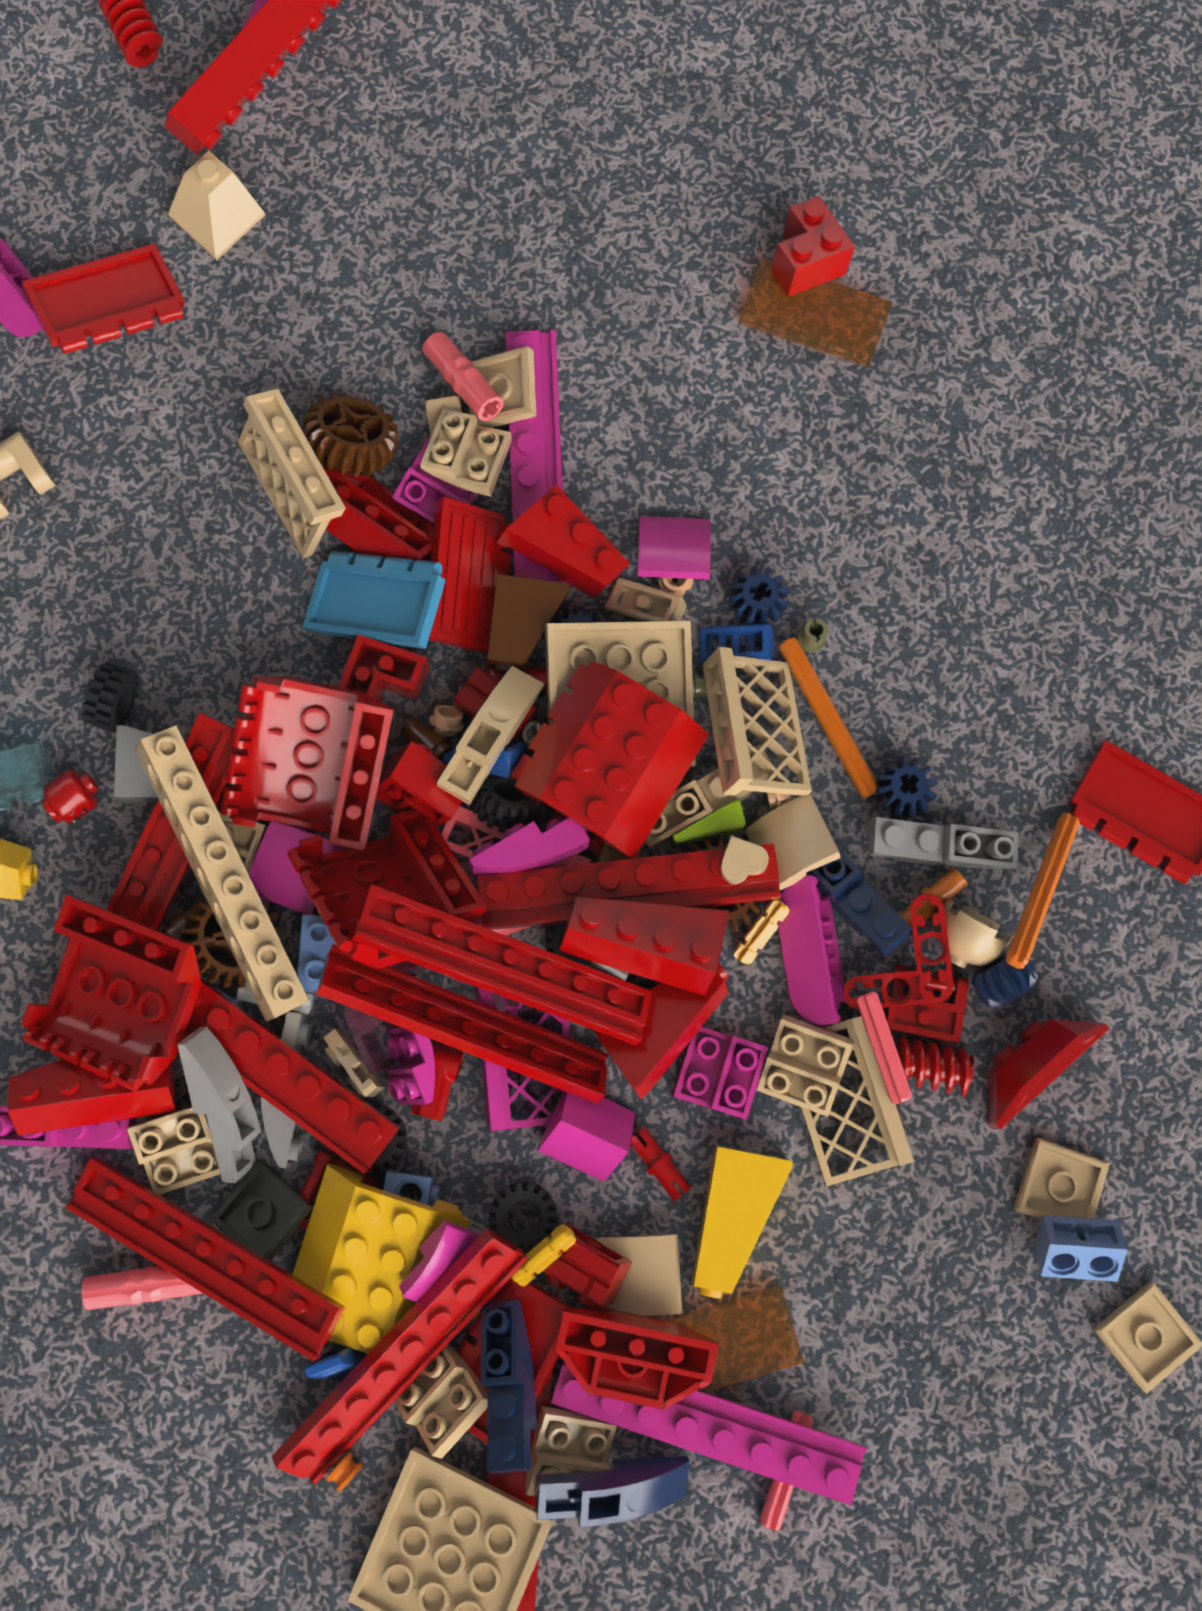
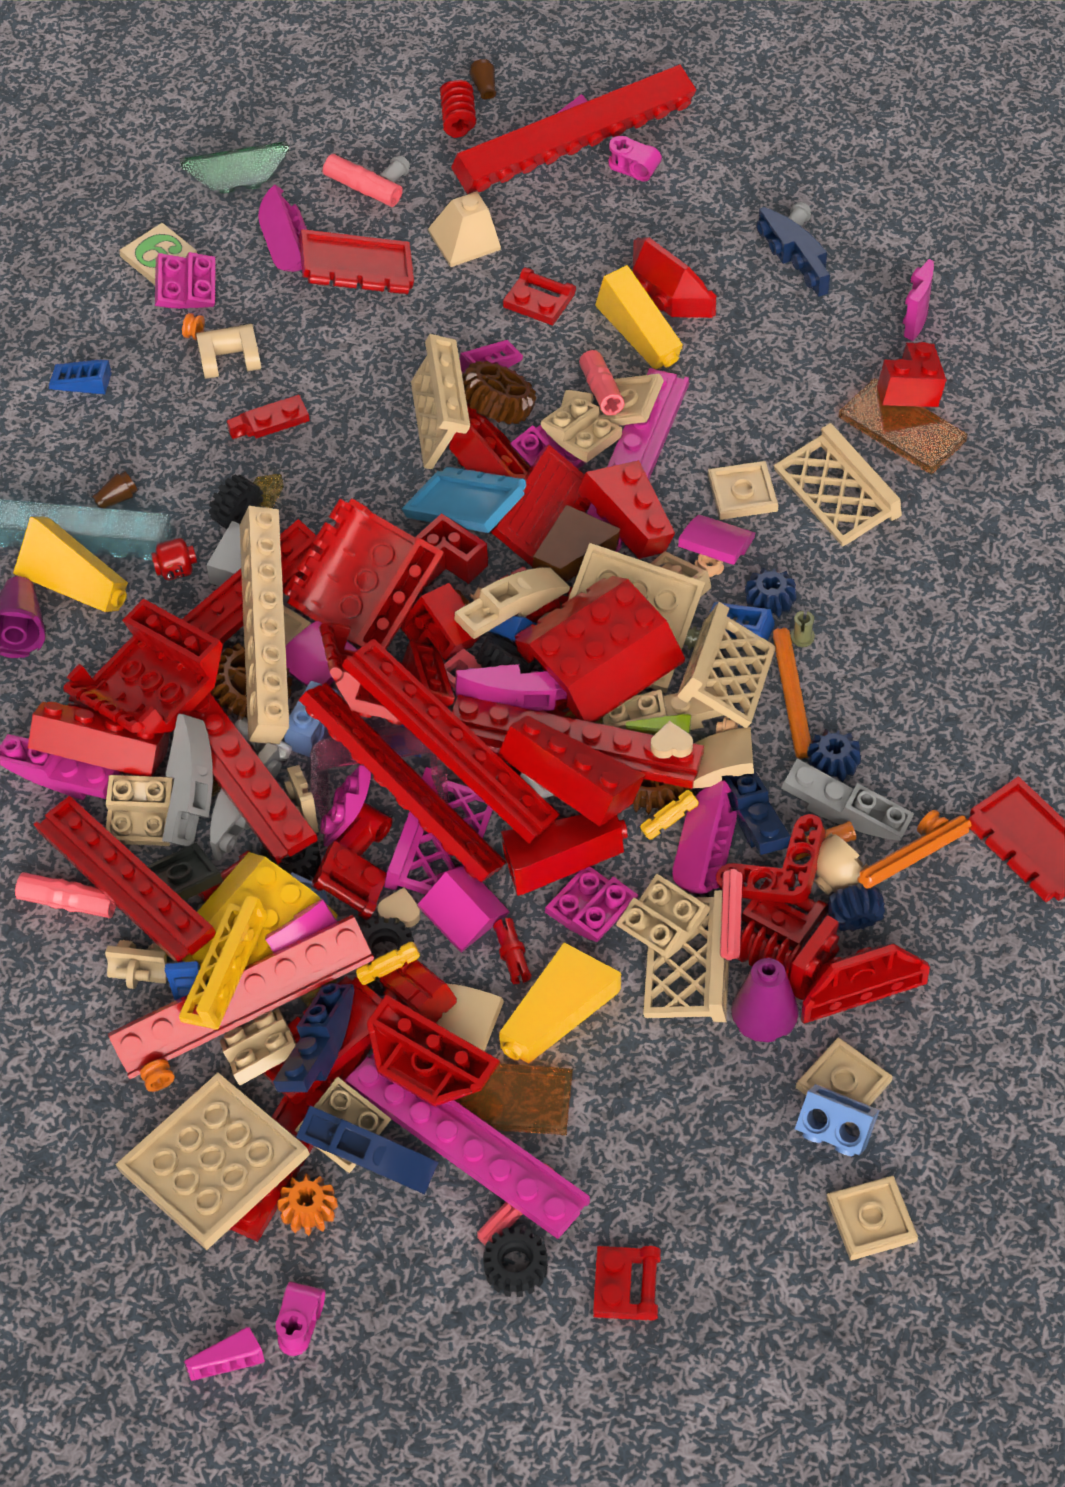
camera: 25 degrees right, 25 degrees down
none -> tan hips [105,940,167,989]
none -> yellow fence [179,895,268,1030]
none -> red hinge [227,395,310,439]
none -> clear yellow slope [253,474,284,508]
none -> orange gear [277,1173,338,1236]
none -> red plate [311,840,387,920]
none -> coral axle [323,154,403,207]
none -> tan tile [377,887,420,927]
none -> light grey pin [379,156,410,183]
none -> dark pink slope [459,340,523,375]
none -> black tyre [483,1227,548,1297]
none -> red plate [503,267,576,326]
none -> red plate [593,1246,661,1321]
none -> yellow slope [595,265,683,369]
none -> dark pink piece [608,136,662,182]
none -> red wedge [633,237,716,318]
none -> tan tile [708,461,778,520]
none -> magenta cone [731,958,799,1042]
none -> dark blue slope [756,207,830,297]
none -> tan fence [774,423,902,547]
none -> light grey pin [788,202,811,227]
none -> red plate [789,915,840,1000]
none -> dark pink slope [903,259,934,341]
none -> orange bush [917,810,949,835]

